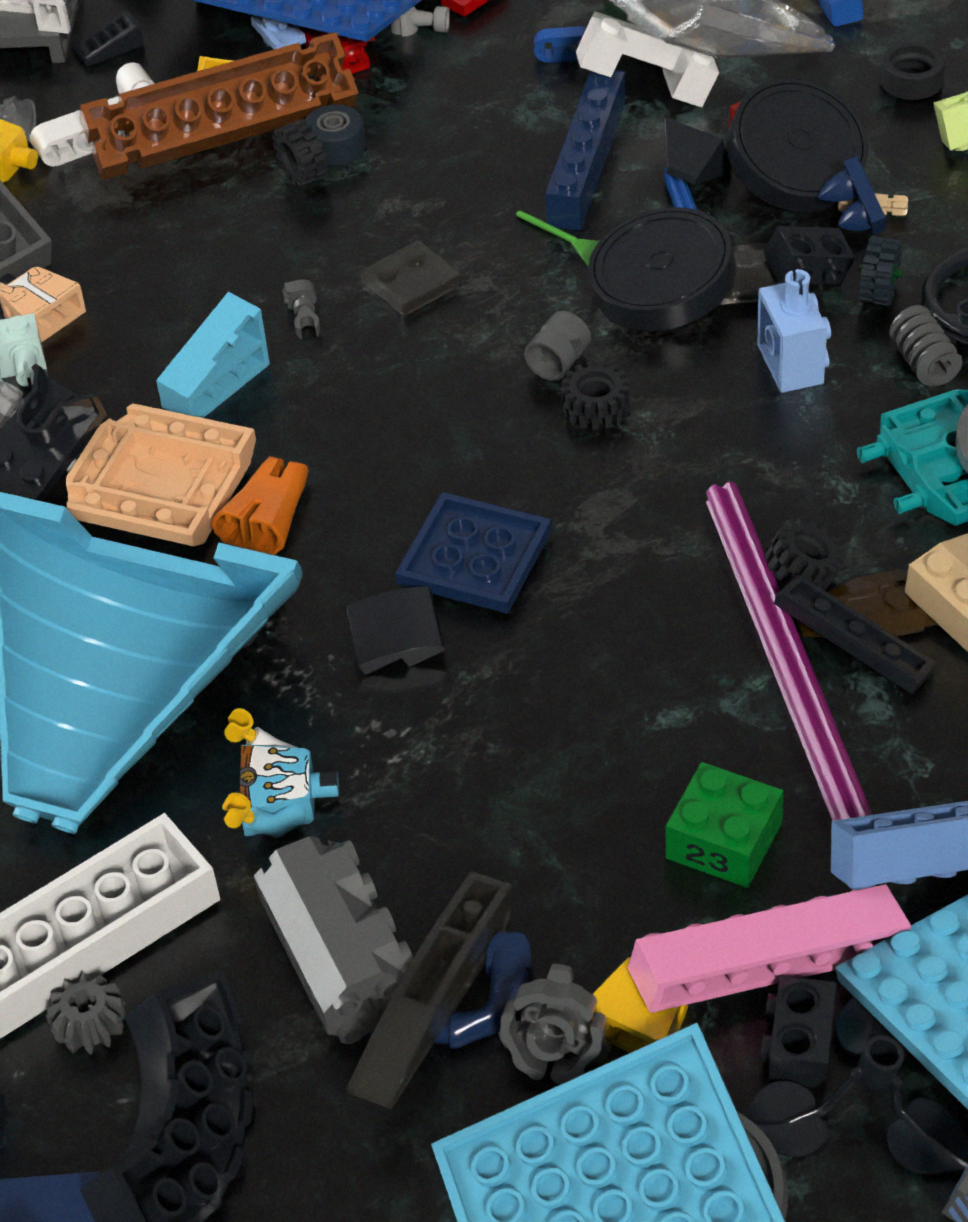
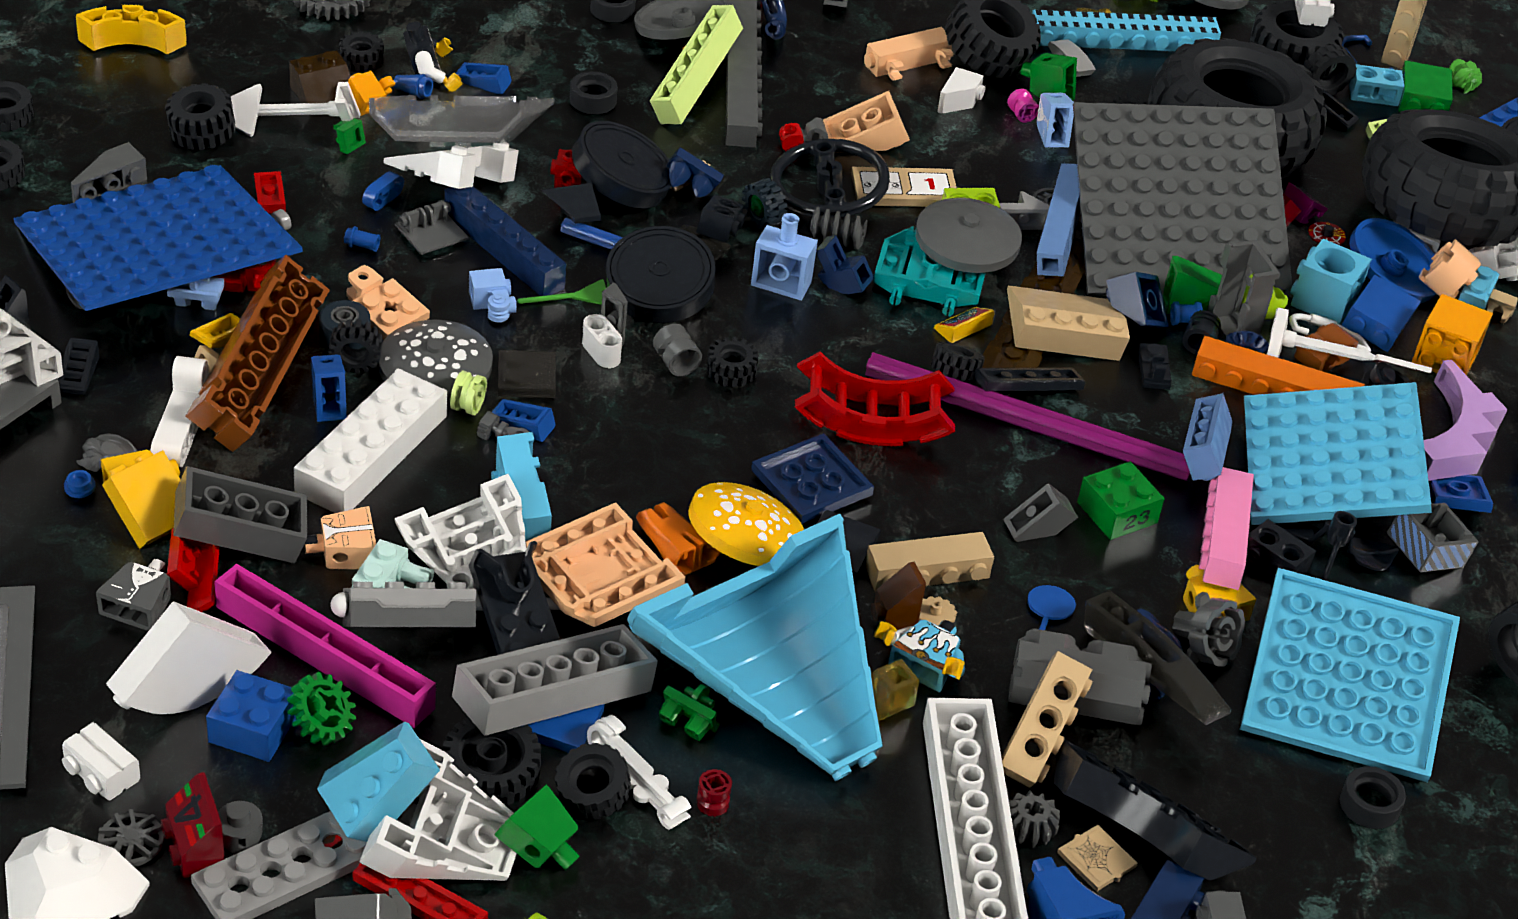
camera: 65 degrees left, 5 degrees down
none -> white brick [294,368,447,513]
none -> blue torso [311,354,347,422]
none -> blue pin [344,226,381,252]
none -> light nougat plate [346,265,430,340]
none -> dark grey dish [378,320,493,402]
none -> dark grey hinge [395,200,469,255]
none -> white wedge [395,474,527,598]
none -> yellowish green wheel [450,370,487,415]
none -> light blue brick [469,268,516,322]
none -> blue slope [492,399,555,442]
none -> white beam [582,314,622,368]
none -> dark grey slope [601,283,628,346]
none -> yellow dish [688,482,804,566]
none -> red fence [795,351,955,446]
none -> dark blue brick [816,235,874,294]
none -> tan brick [865,532,994,592]
none -> reddish brown slope [871,561,926,630]
none -> clear yellow slope [871,659,920,721]
none -> tan piece [919,596,957,626]
none -> yellow slope [934,307,994,343]
none -> tan brick [1001,651,1093,788]
none -> dark grey slope [1003,483,1078,542]
none -> blue piece [1027,585,1076,630]
none -> tan piece [1057,825,1137,892]

